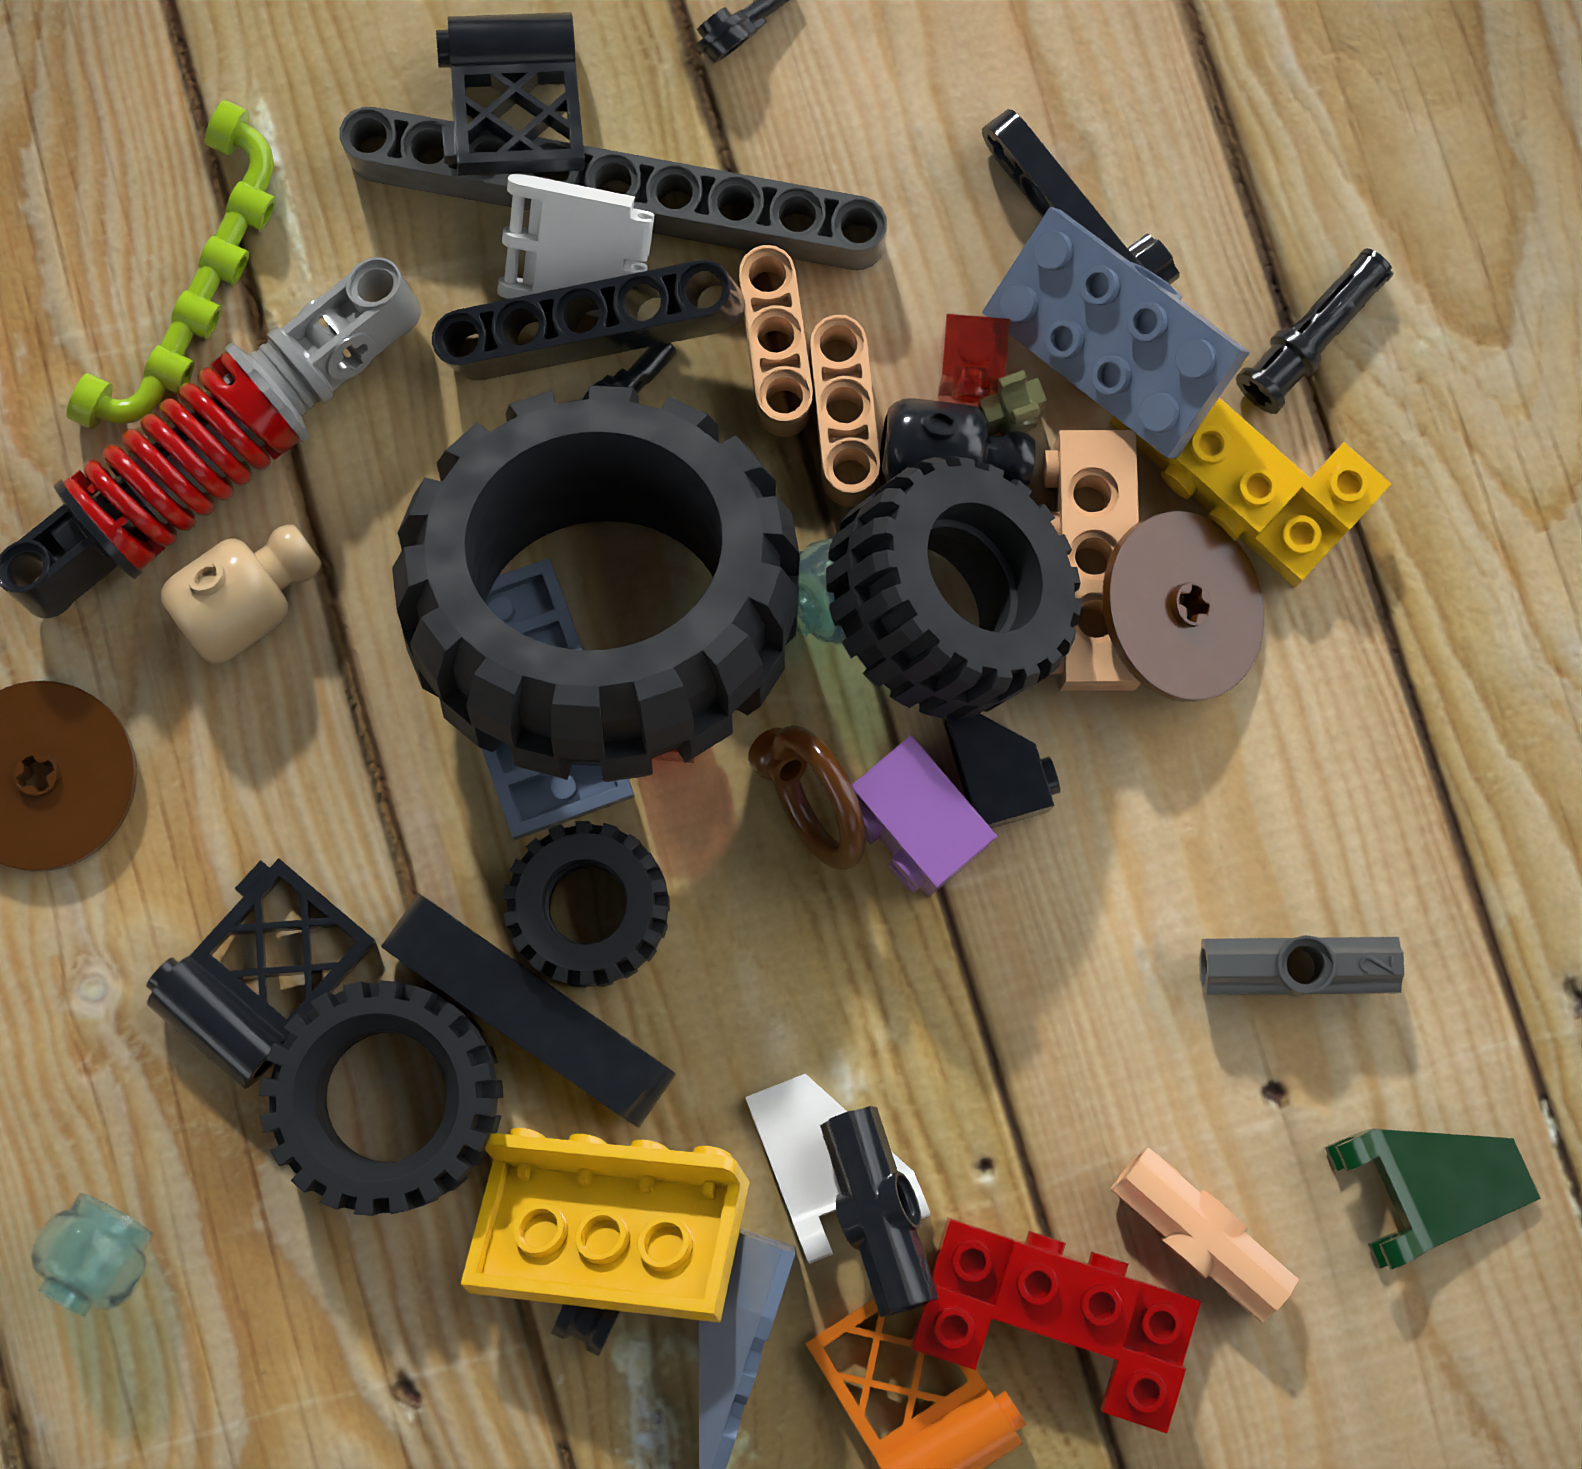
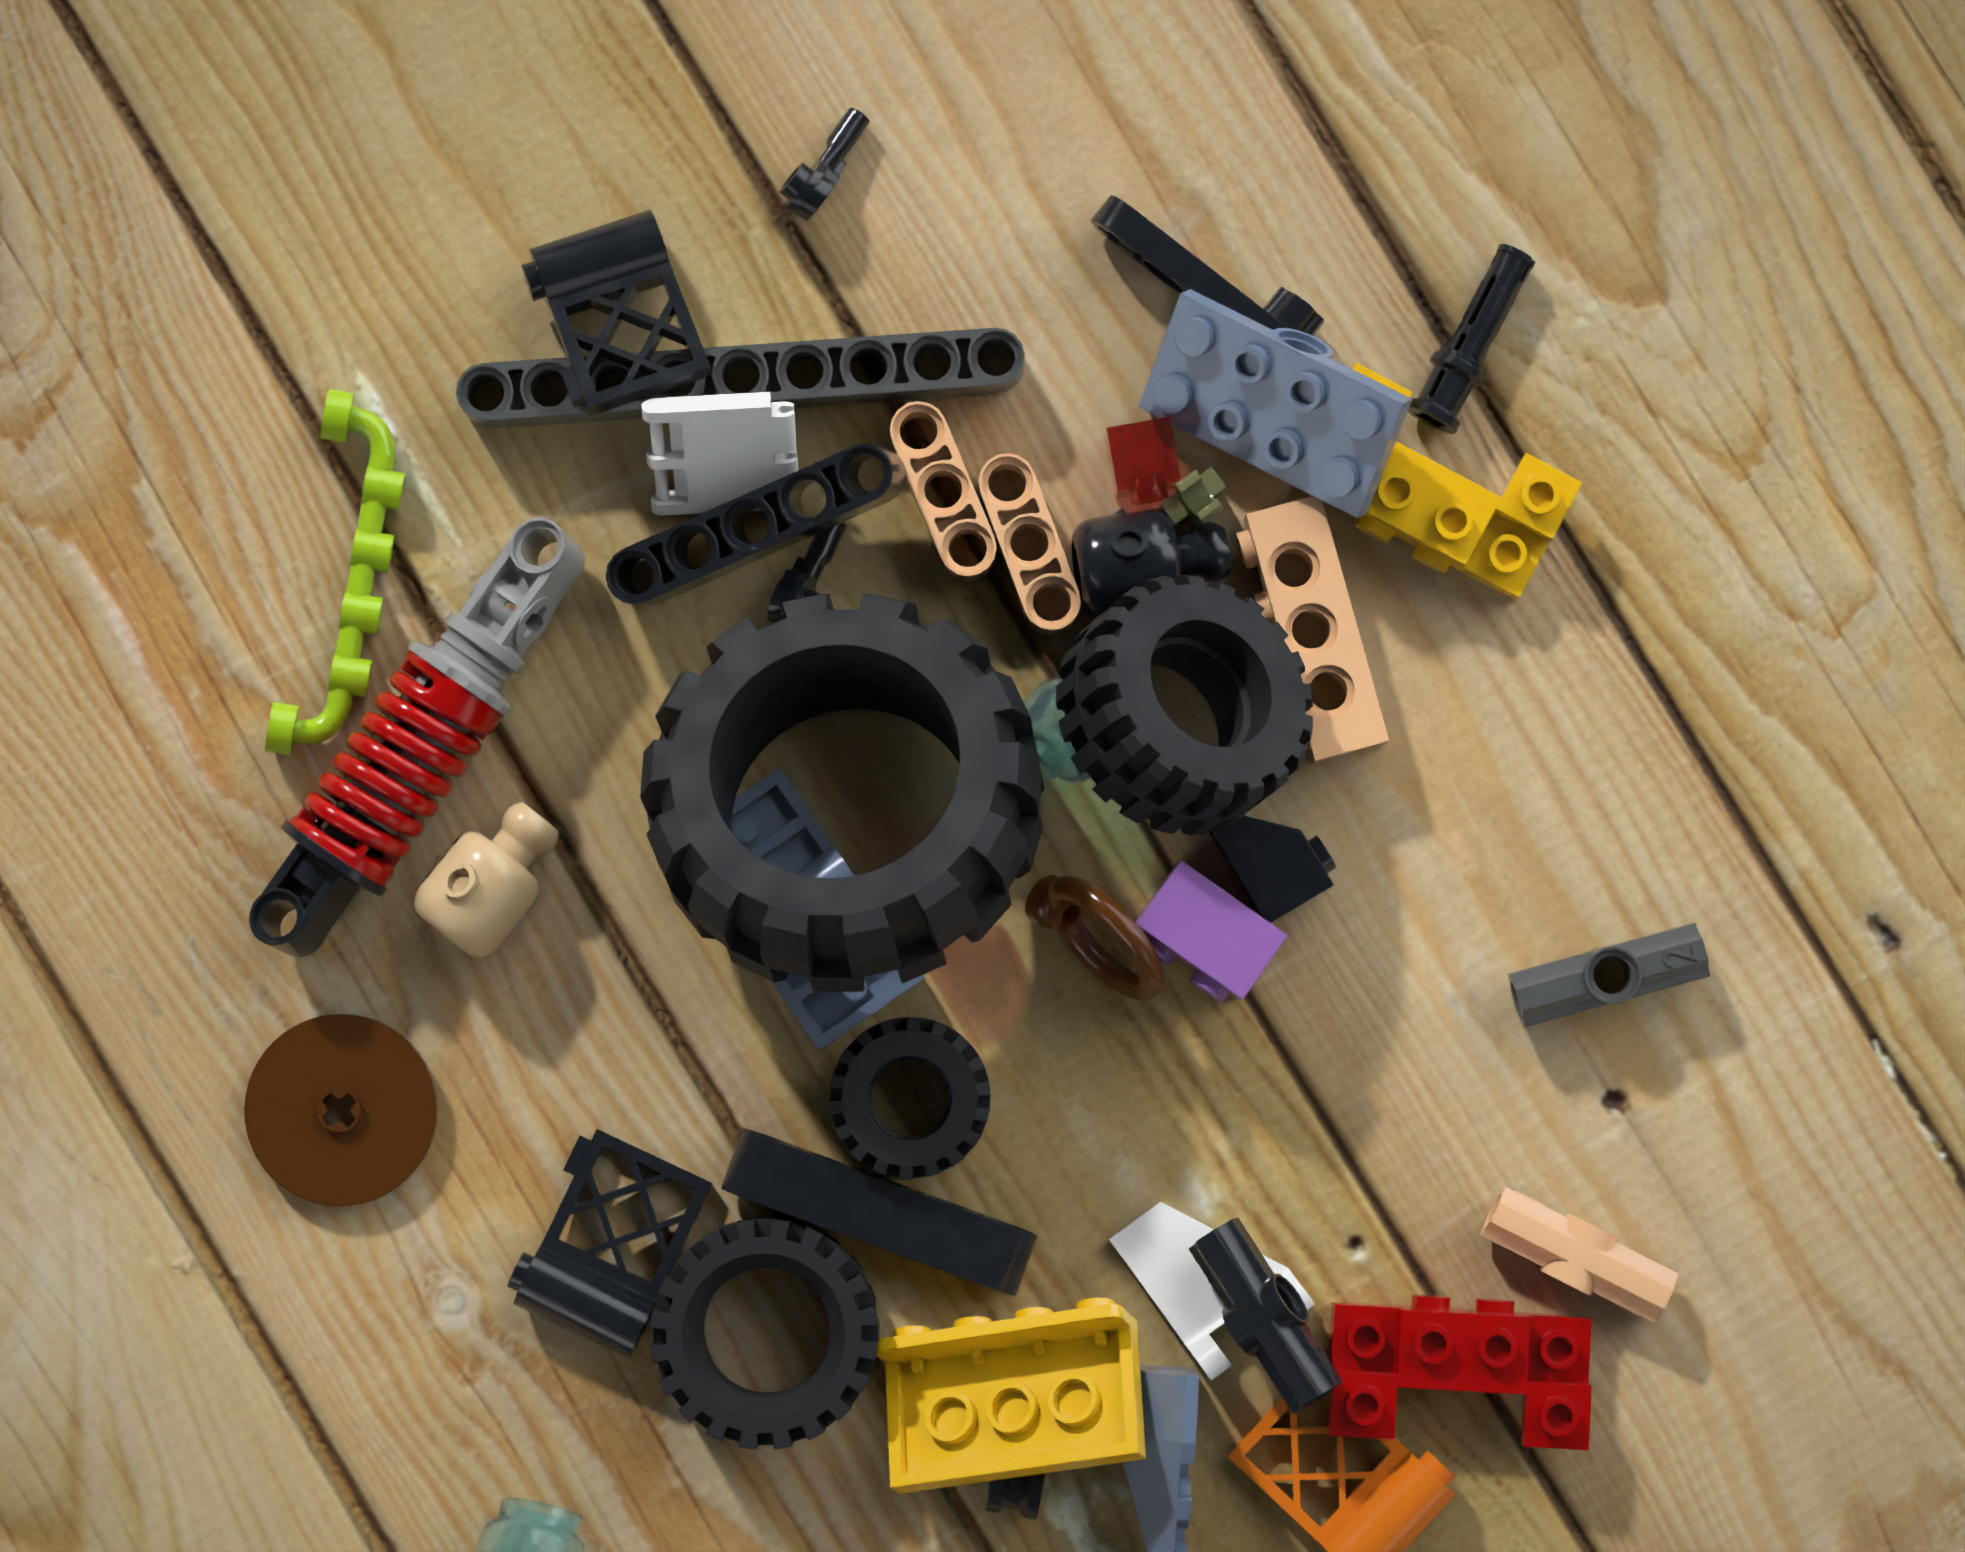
camera: 15 degrees left, 5 degrees up
piece [1102,511,1264,702] -> none
dark green flag [1325,1129,1541,1269] -> none

